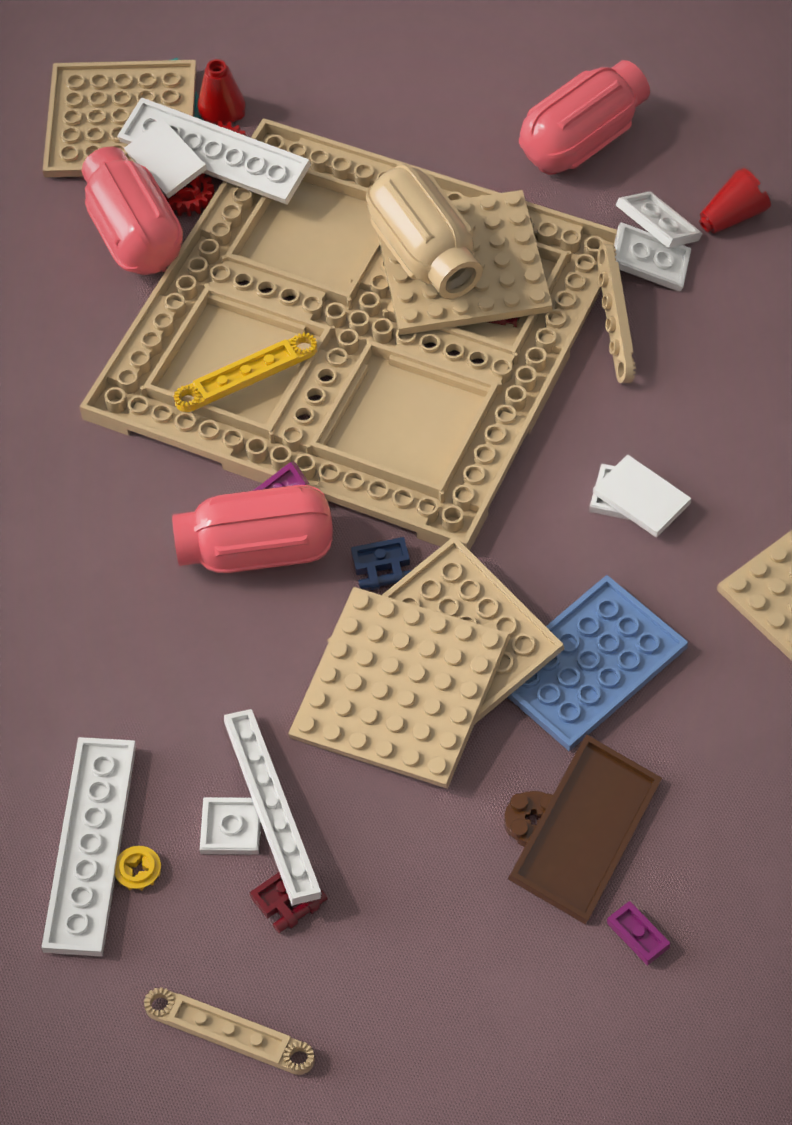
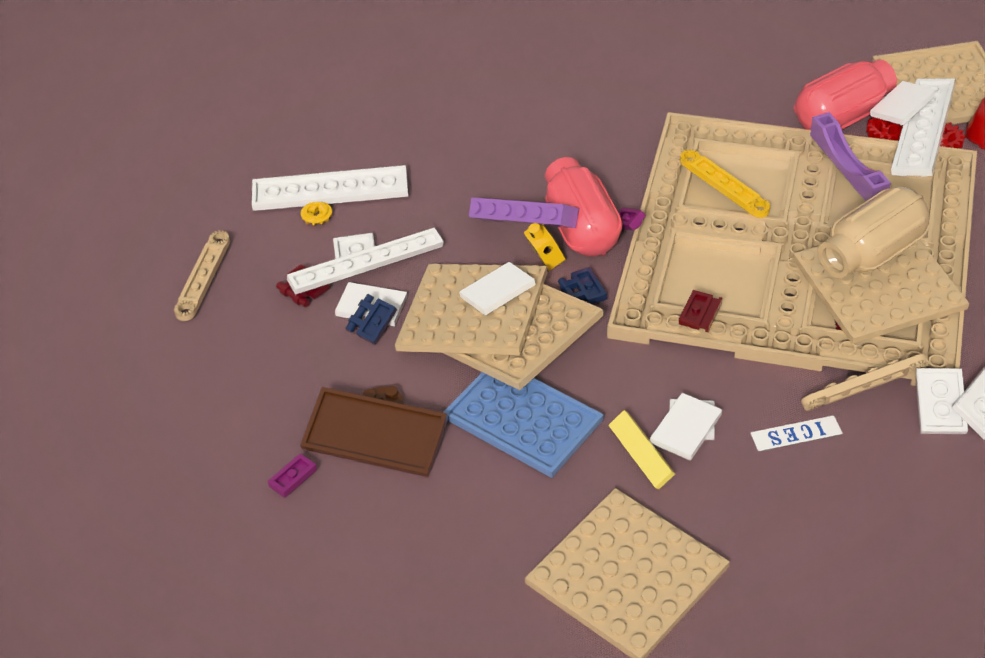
camera: 80 degrees right, 10 degrees down
none -> white tile [335,282,407,326]
none -> dark blue plate [345,294,397,345]
none -> white tile [459,262,535,315]
none -> medium lavender arch [468,197,579,228]
none -> yellow torso [524,223,566,271]
none -> light yellow tile [609,410,675,490]
none -> dark red plate [679,290,722,332]
none -> white sticker [750,415,843,451]
none -> medium lavender arch [810,112,891,201]

